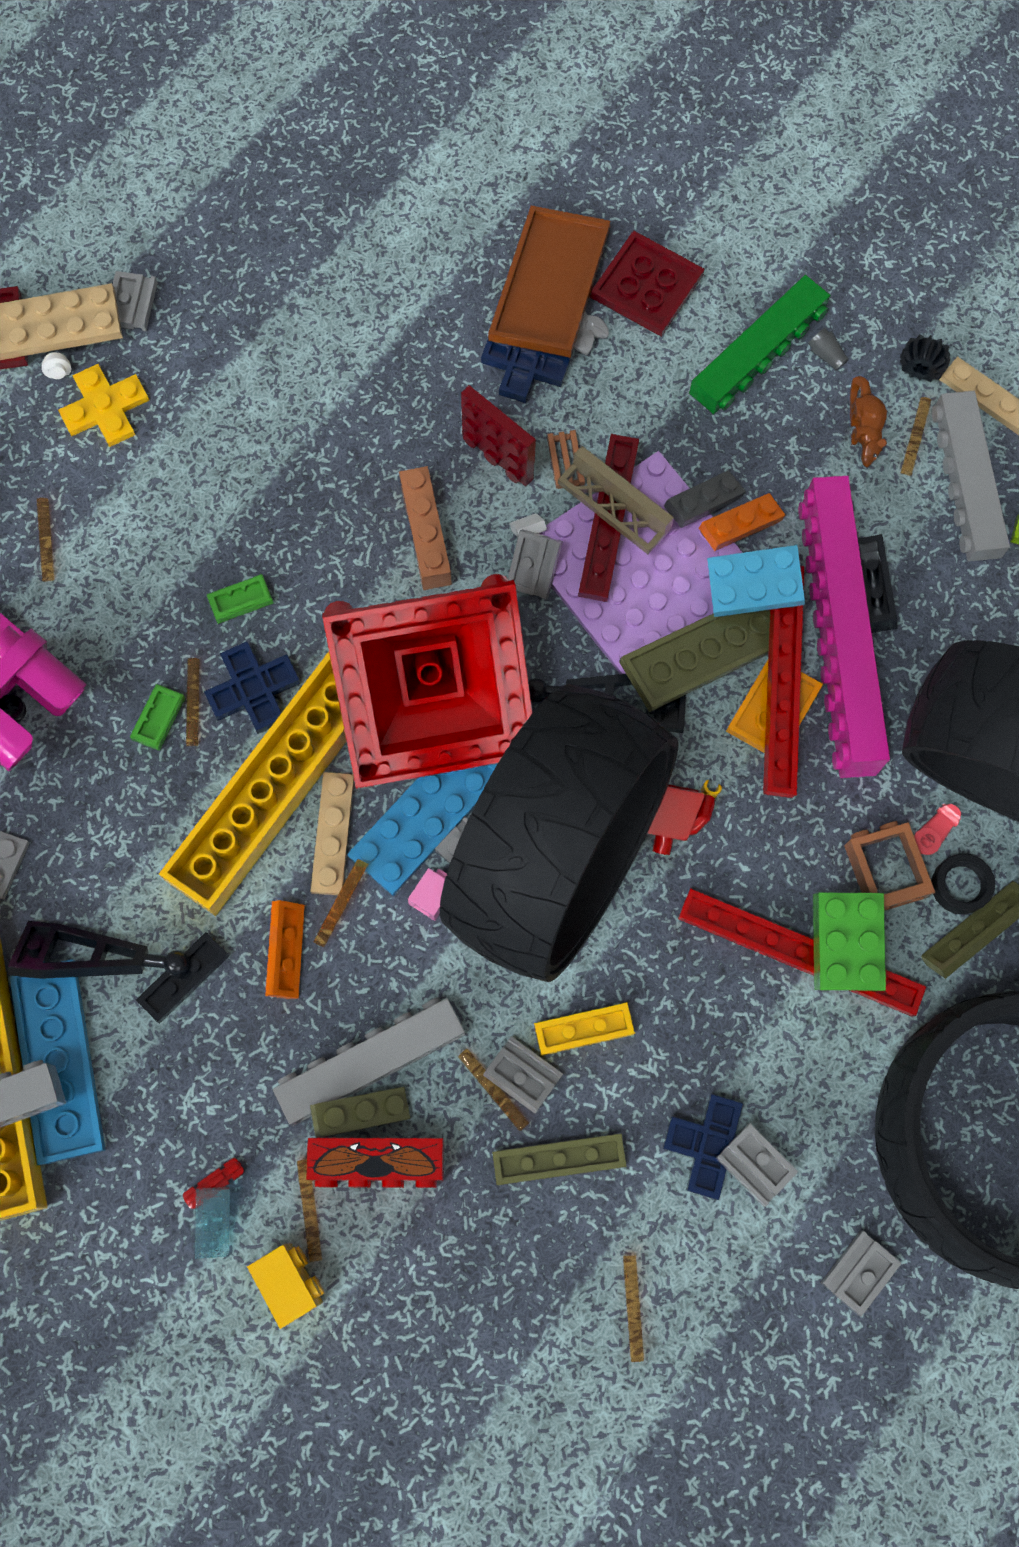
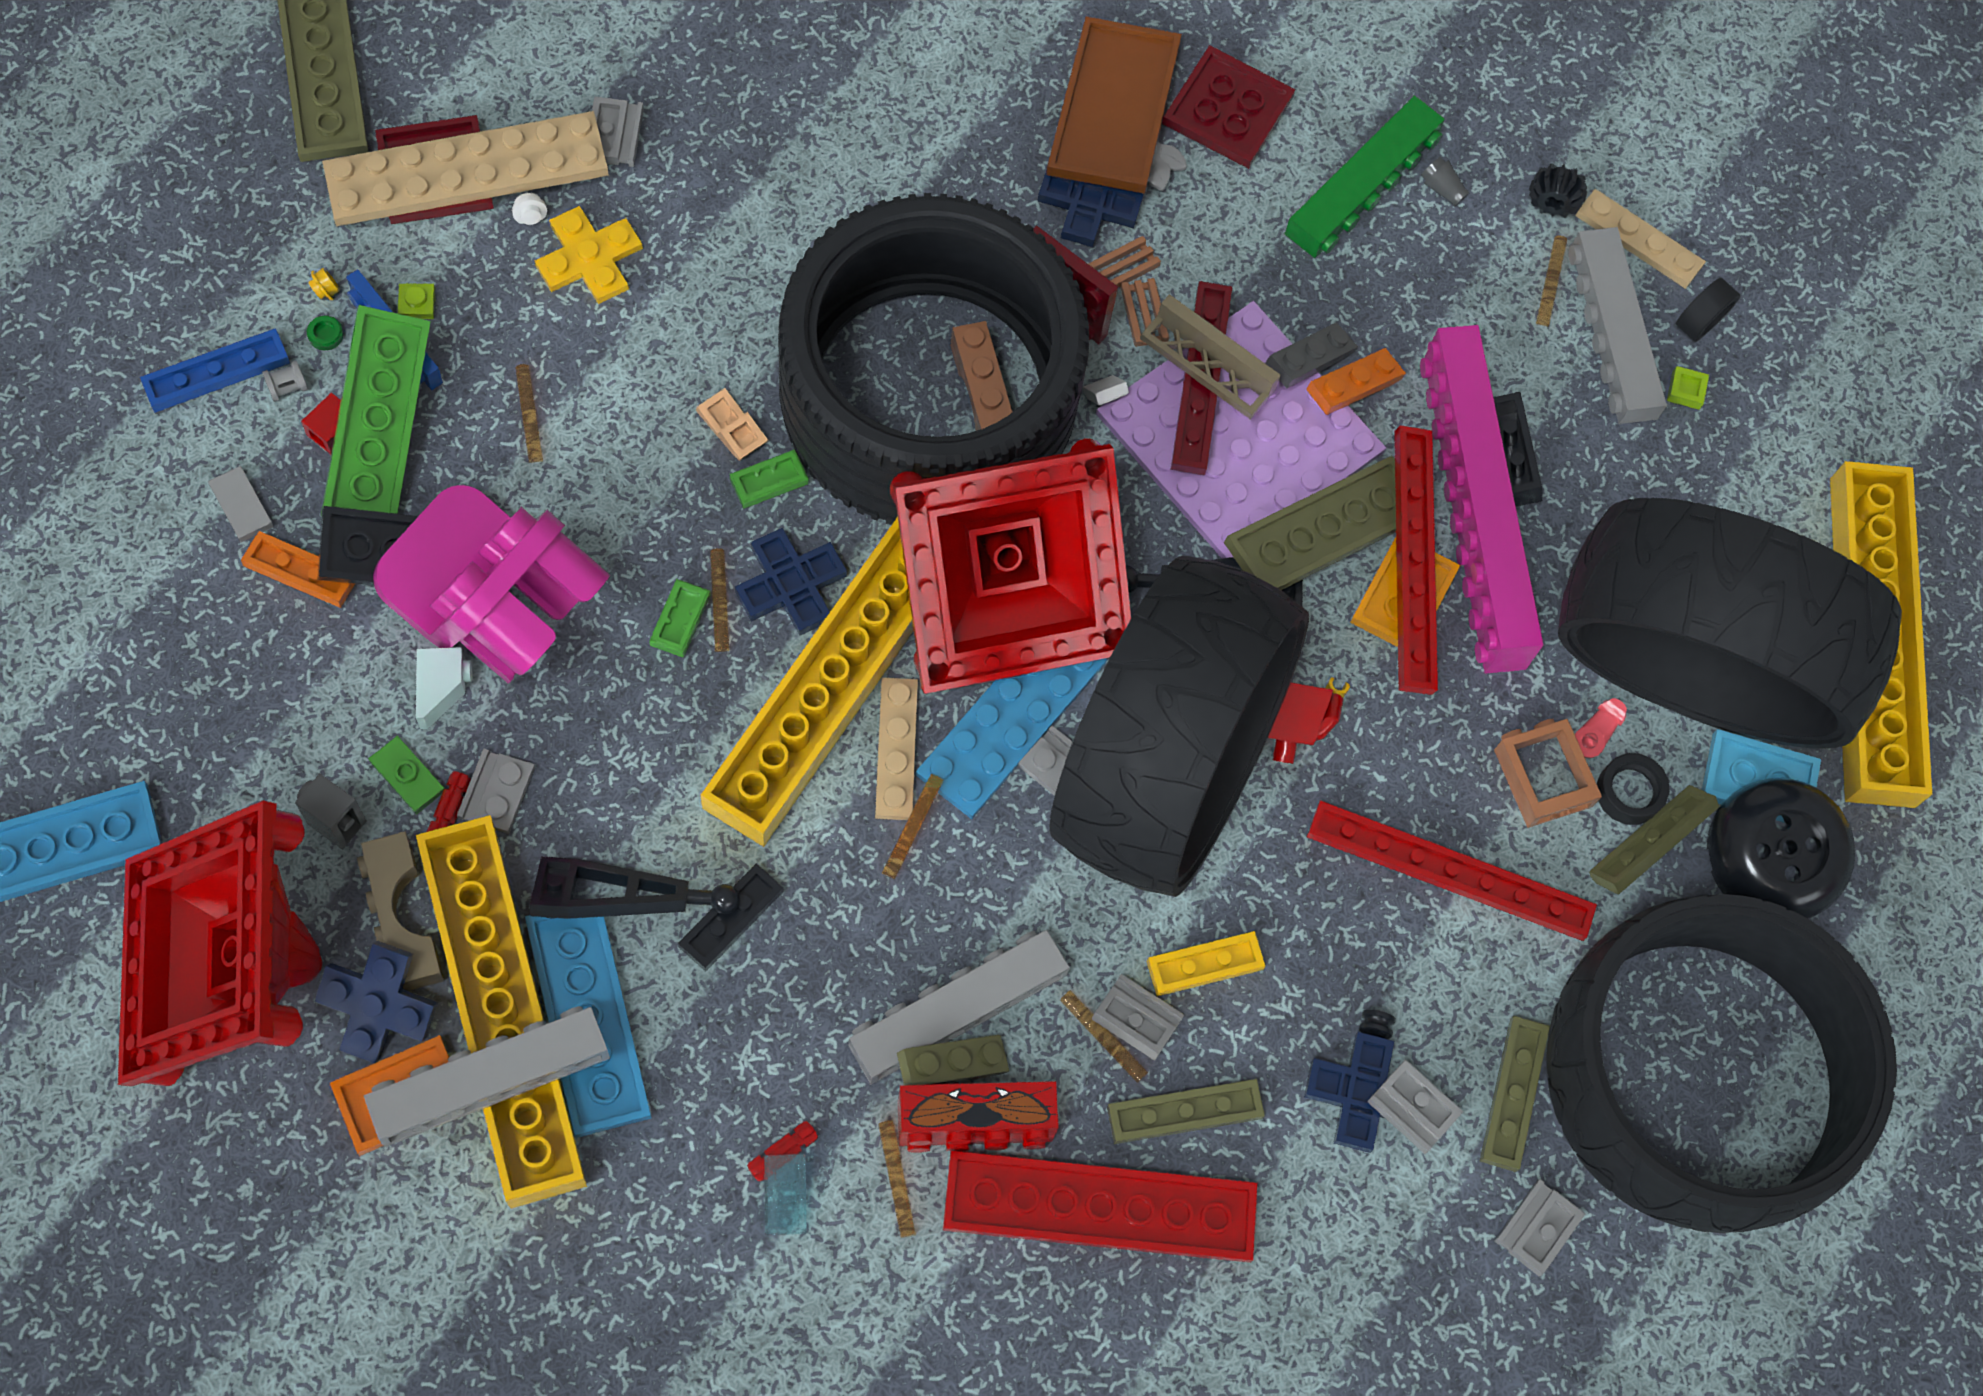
camera: 10 degrees left, 5 degrees down
yellow brick [247,1243,325,1329] -> none
orange plate [265,900,305,999] -> none
bright pink brick [408,868,447,921] -> none
light grey plate [508,529,563,599] -> none
clear orange bar [623,1255,644,1362] -> none
medium azure plate [707,545,805,617] -> none
bright green brick [813,892,886,991] -> none
dark orange animal [850,376,887,467] -> none
none -> light nougat slope [696,388,768,461]
none -> black tyre [778,193,1089,525]
none -> red plate [943,1151,1257,1263]
none -> nougat tile [1088,236,1161,288]
none -> black bush [1359,1010,1396,1039]
none -> olive plate [1479,1016,1550,1172]

